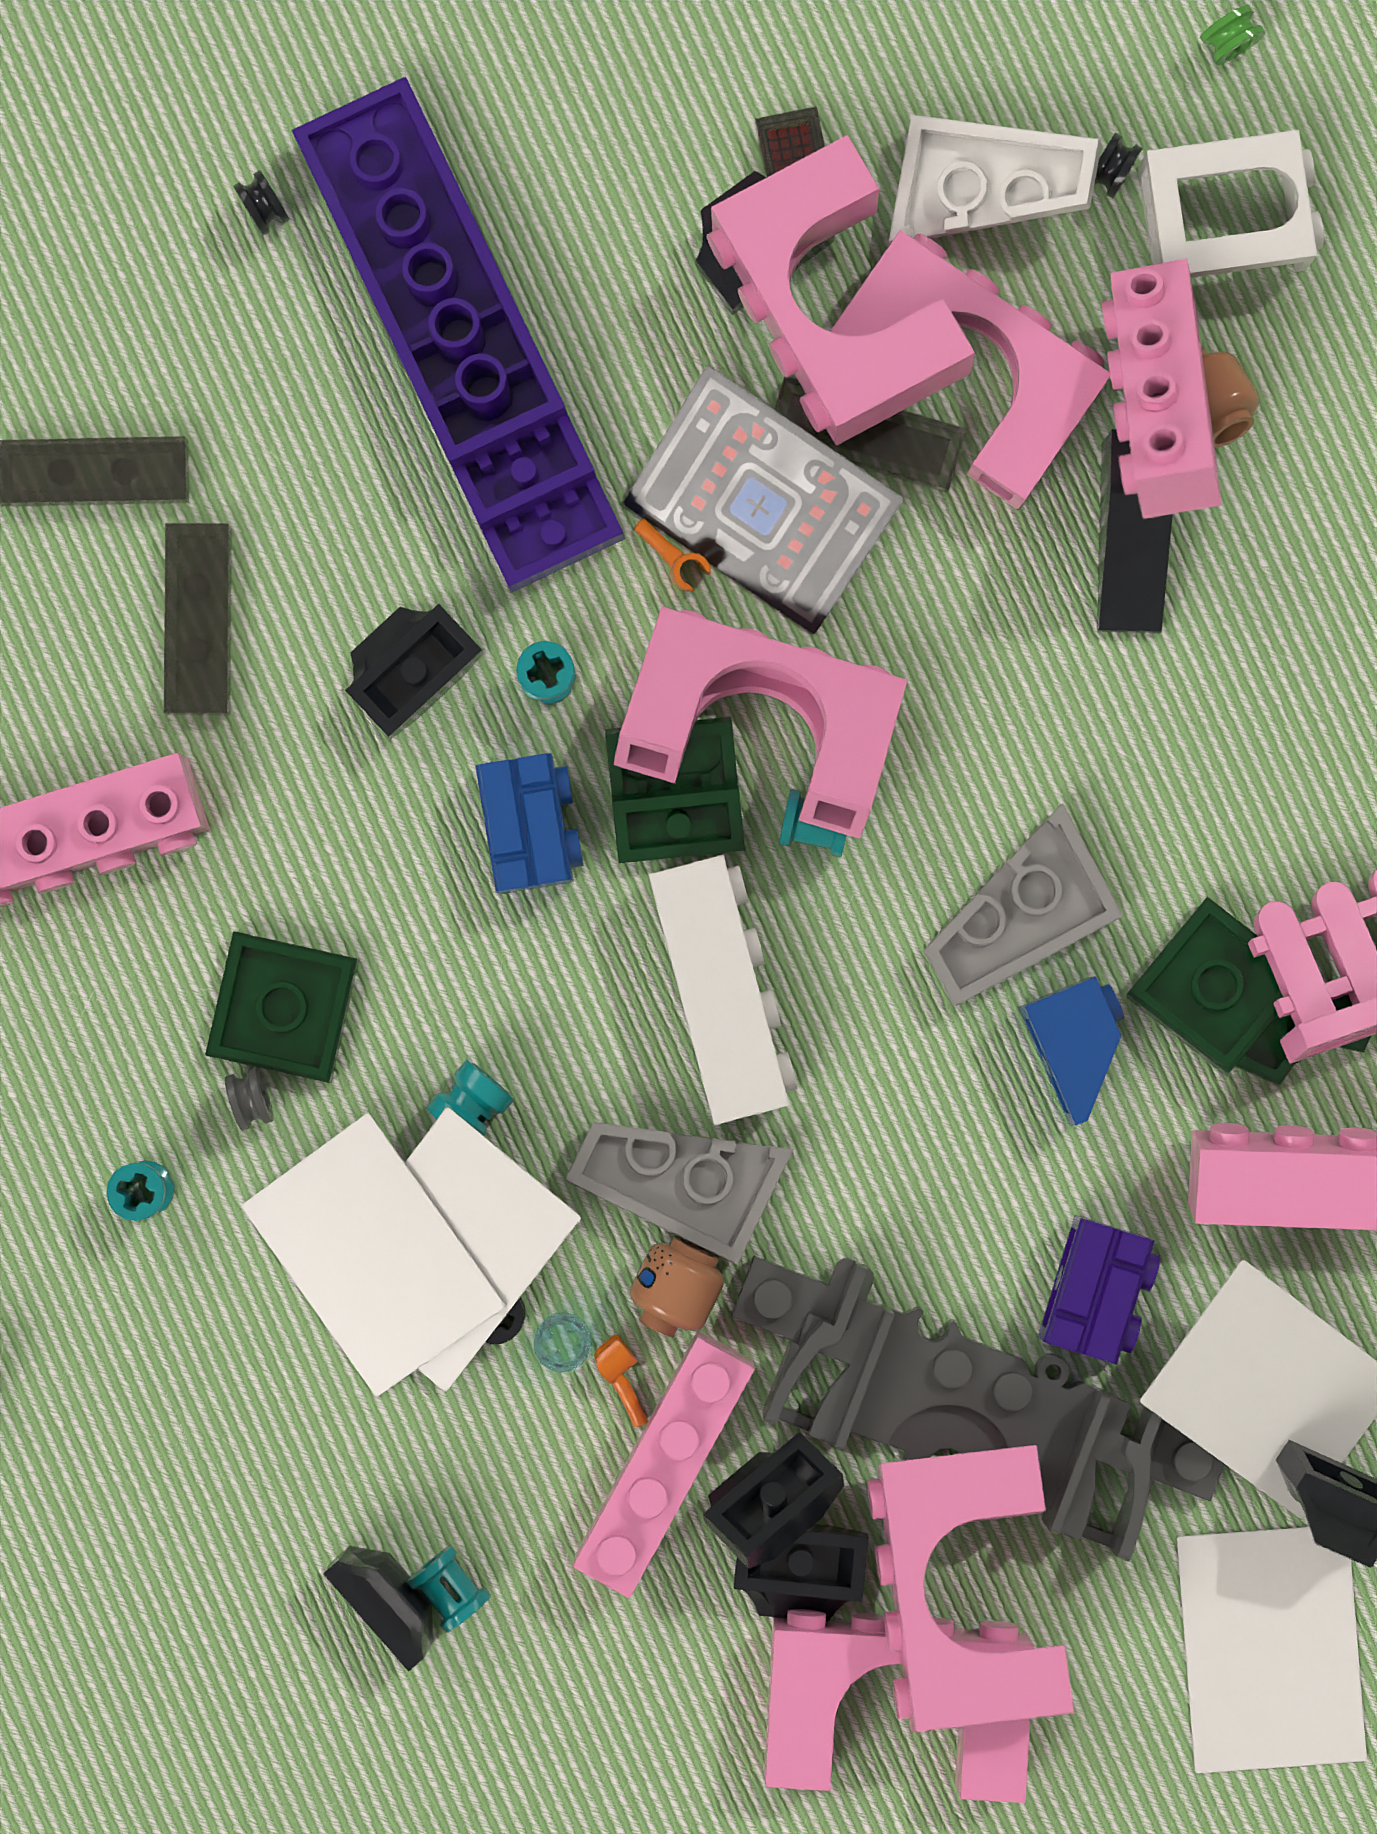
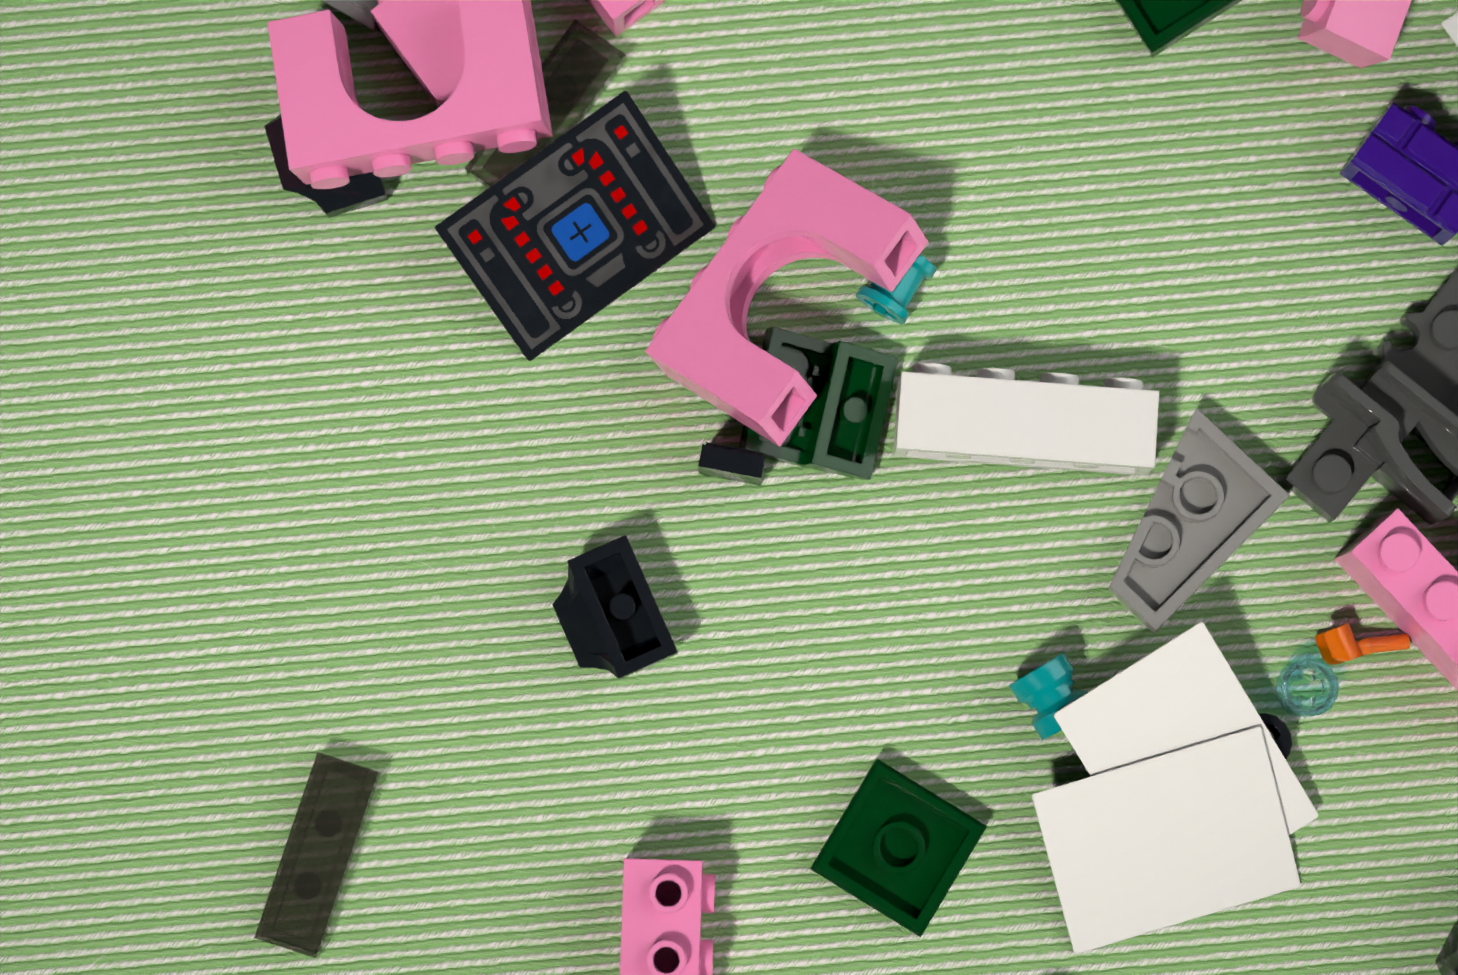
camera: 75 degrees left, 5 degrees down
clear smoke tile [164,523,232,715] -> none
dark grey bush [225,1067,274,1131] -> none
black bush [233,170,290,236] -> none
dark purple slope [291,76,625,593] -> none
blue brick [475,753,584,894] -> none
teal bush [516,641,576,705] -> none
nougat head [630,1236,724,1337] -> none
orange hand [633,518,711,592] -> none
clear smoke tile [754,106,825,178] -> none
light grey wing [923,804,1124,1007] -> none
blue slope [1018,976,1124,1126] -> none
none -> black tile [698,442,766,486]

